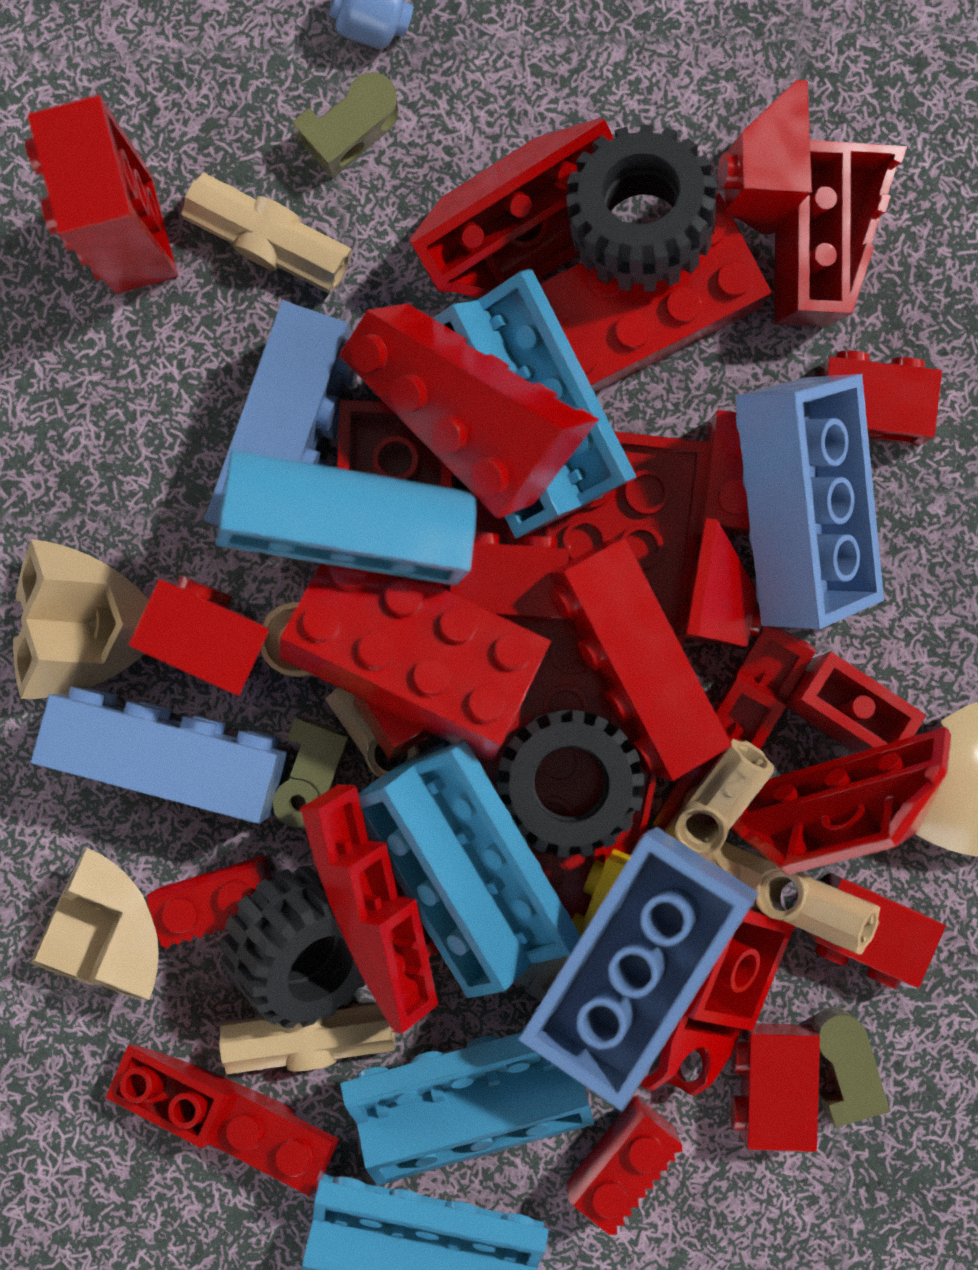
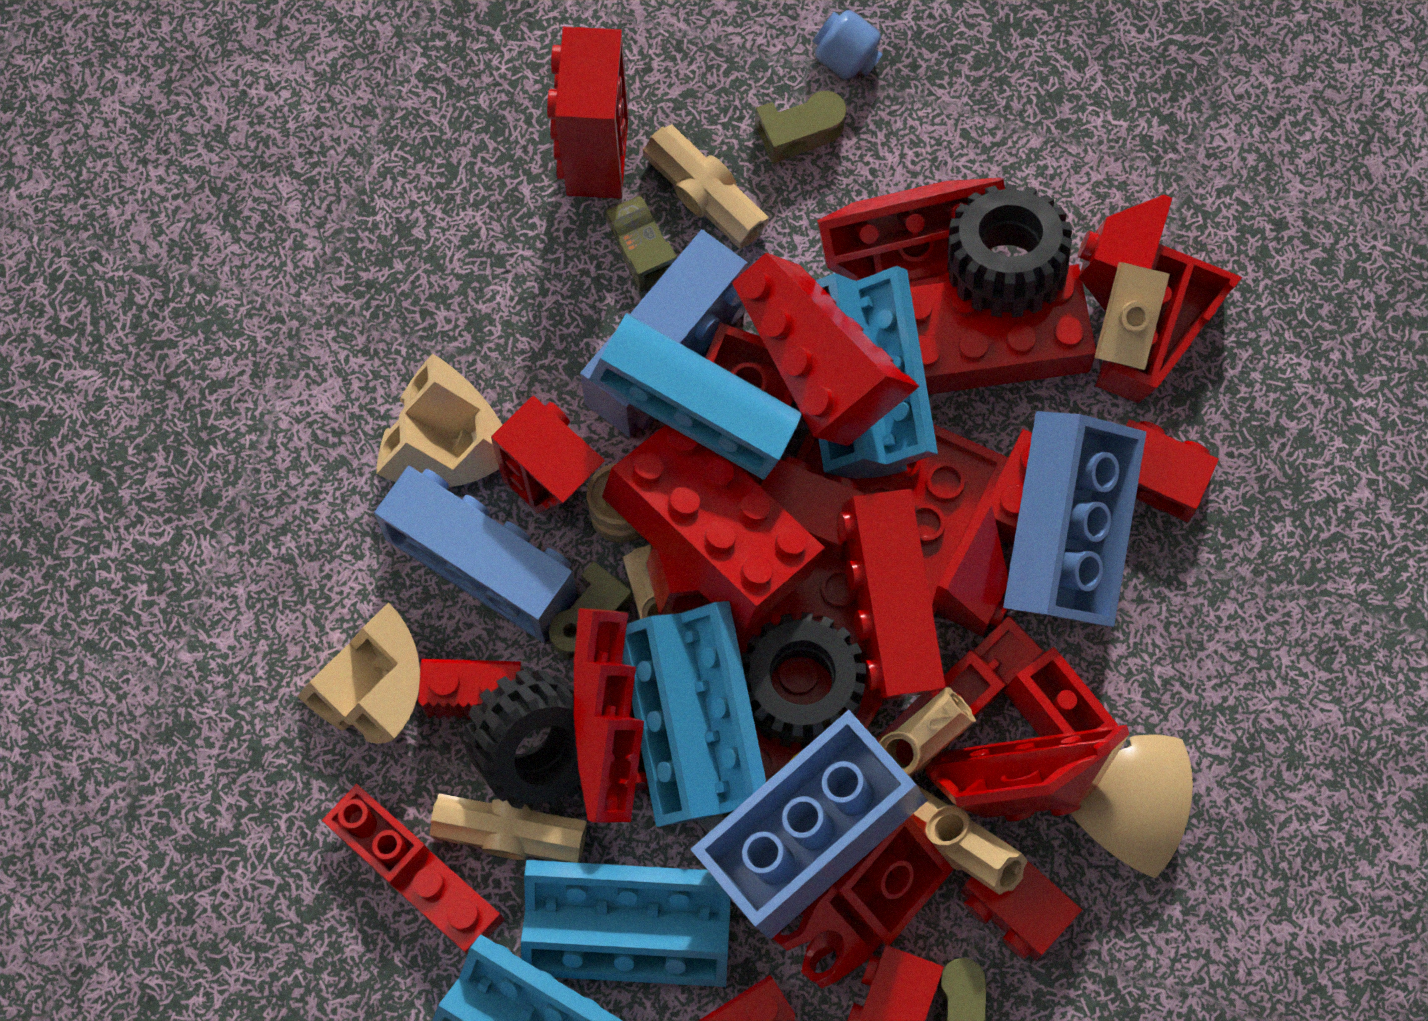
camera: 15 degrees right, 15 degrees down
none -> olive leg [604,196,677,292]
none -> tan plate [1094,262,1170,370]

